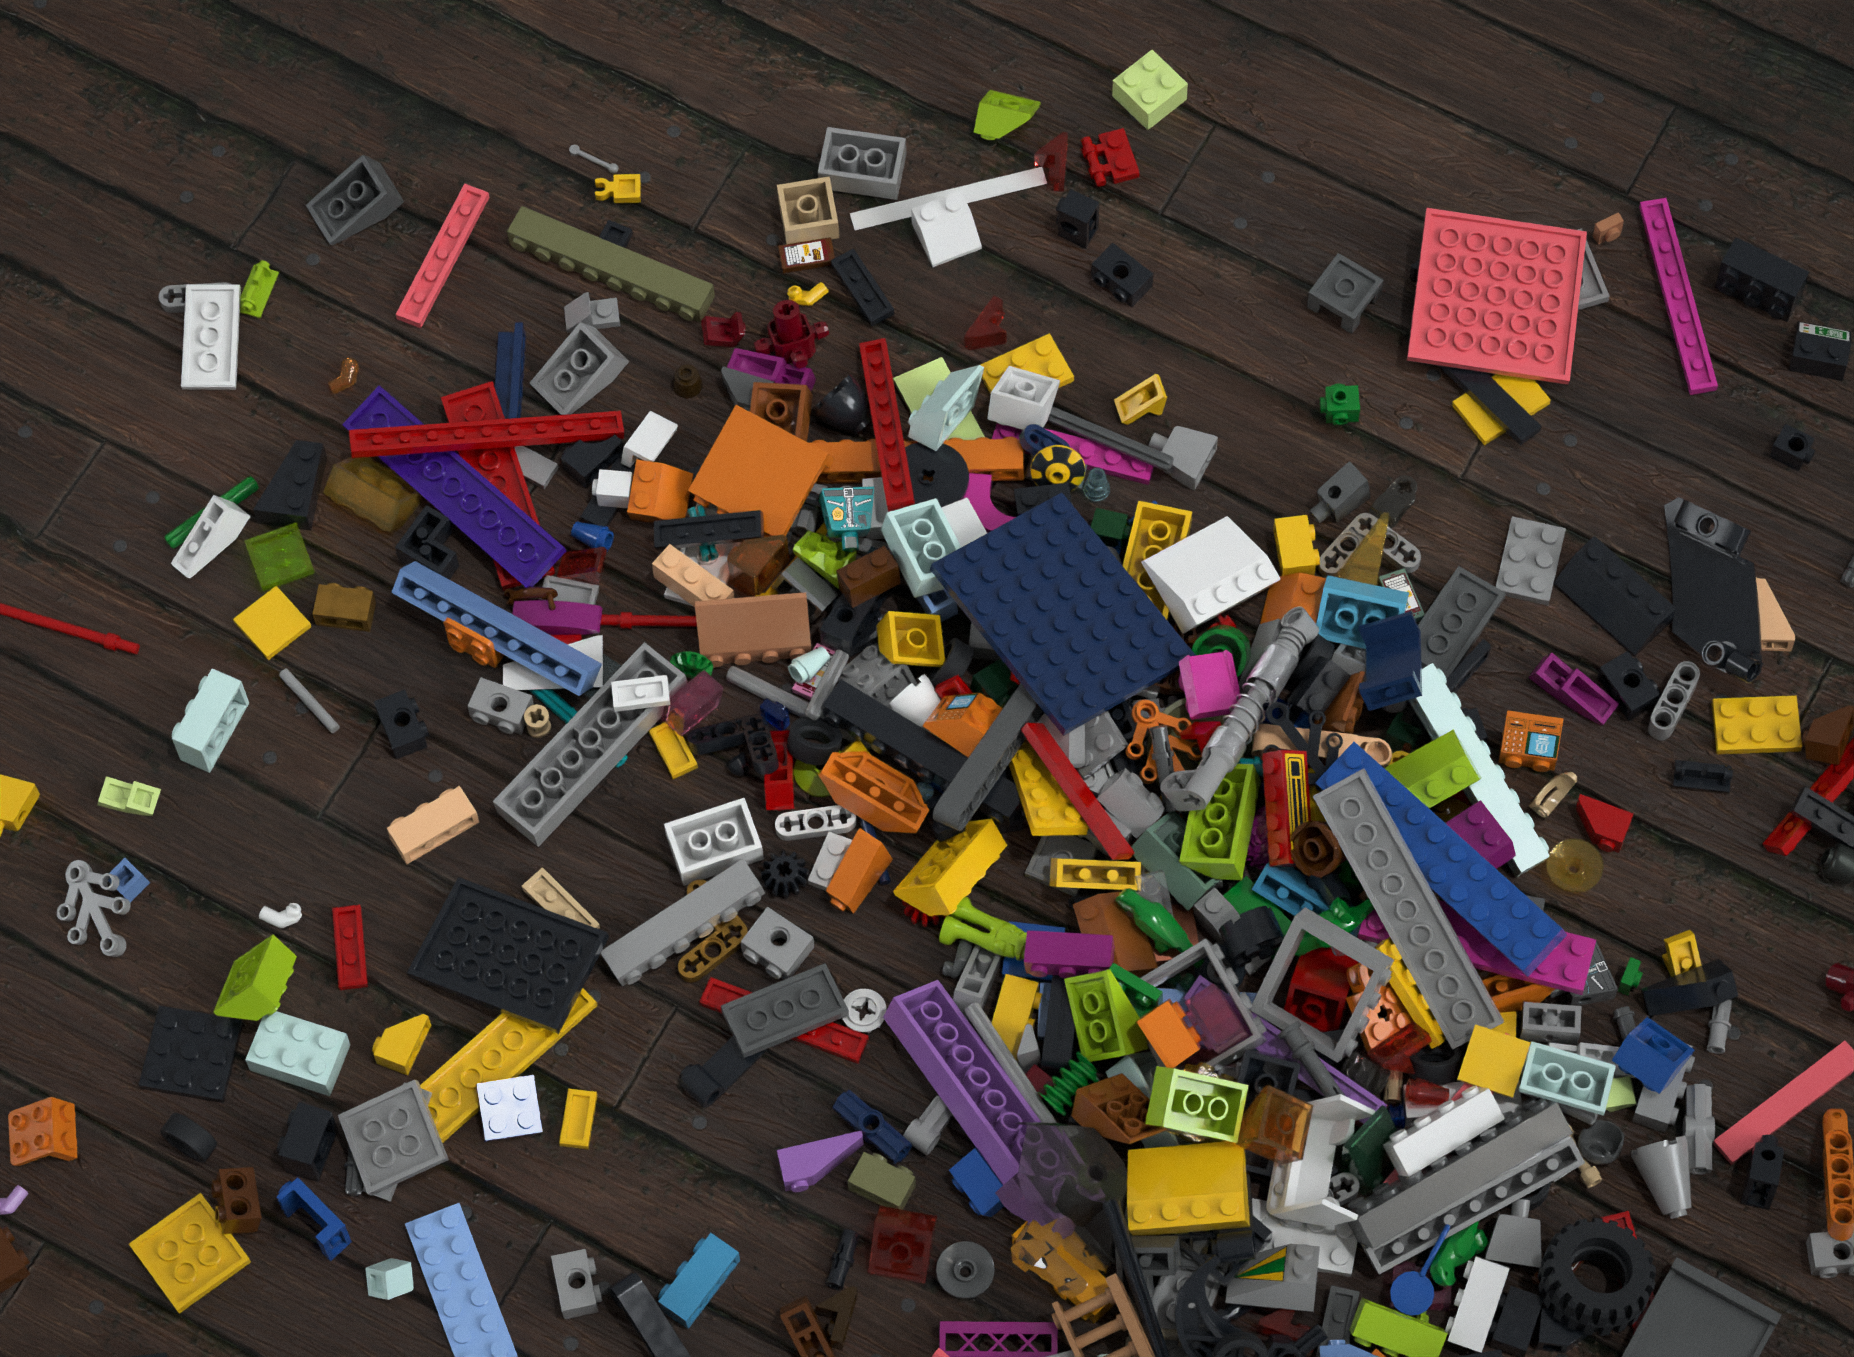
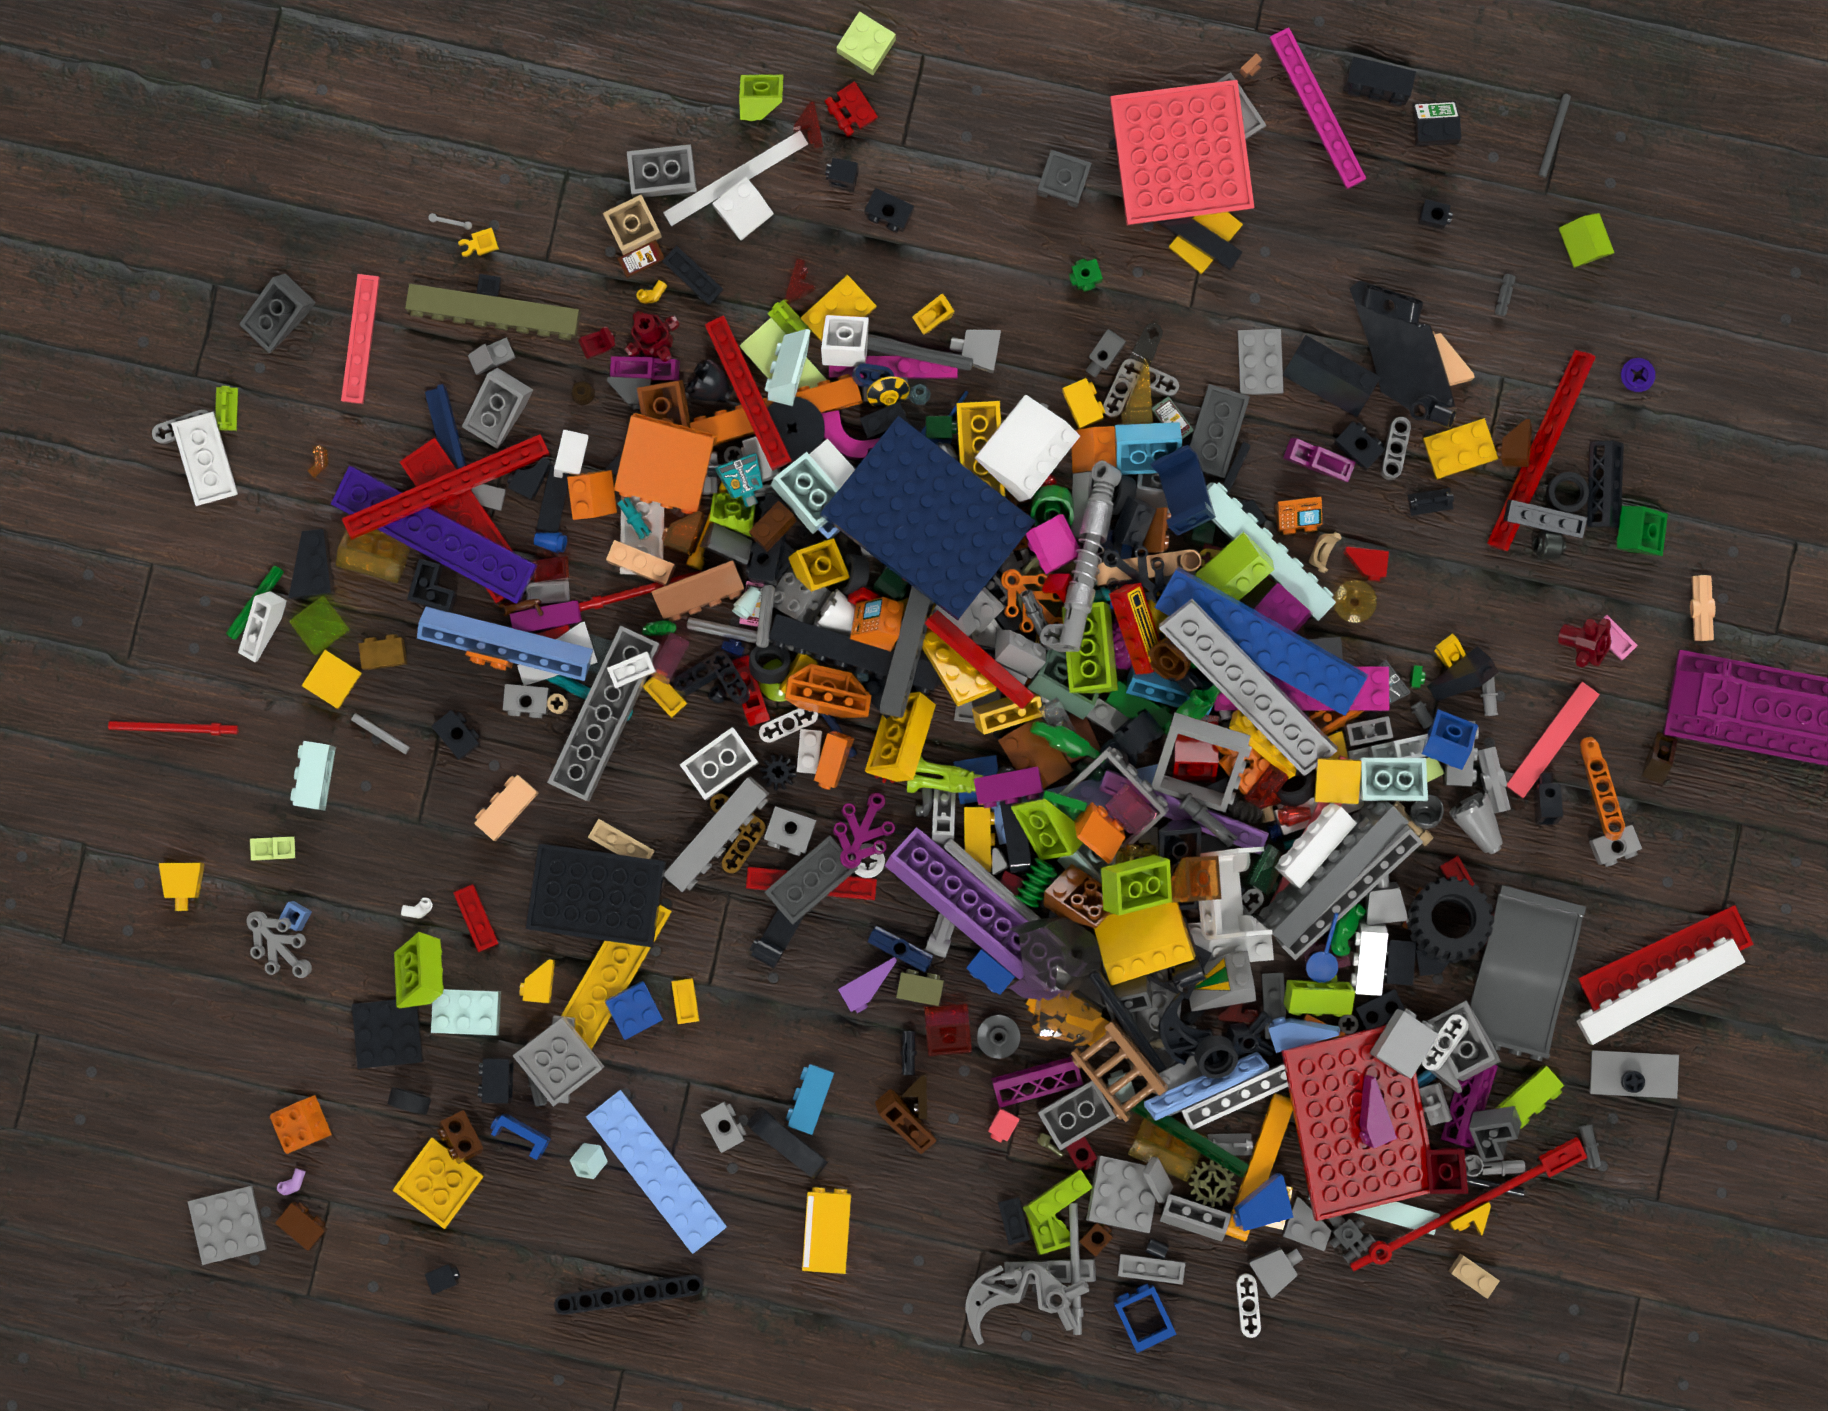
camera: 15 degrees left, 20 degrees up
white brick [592,469,633,508] -> none
black plate [654,510,764,550] -> none
none -> lime hinge [767,299,812,335]
none -> magenta plant [833,793,895,869]

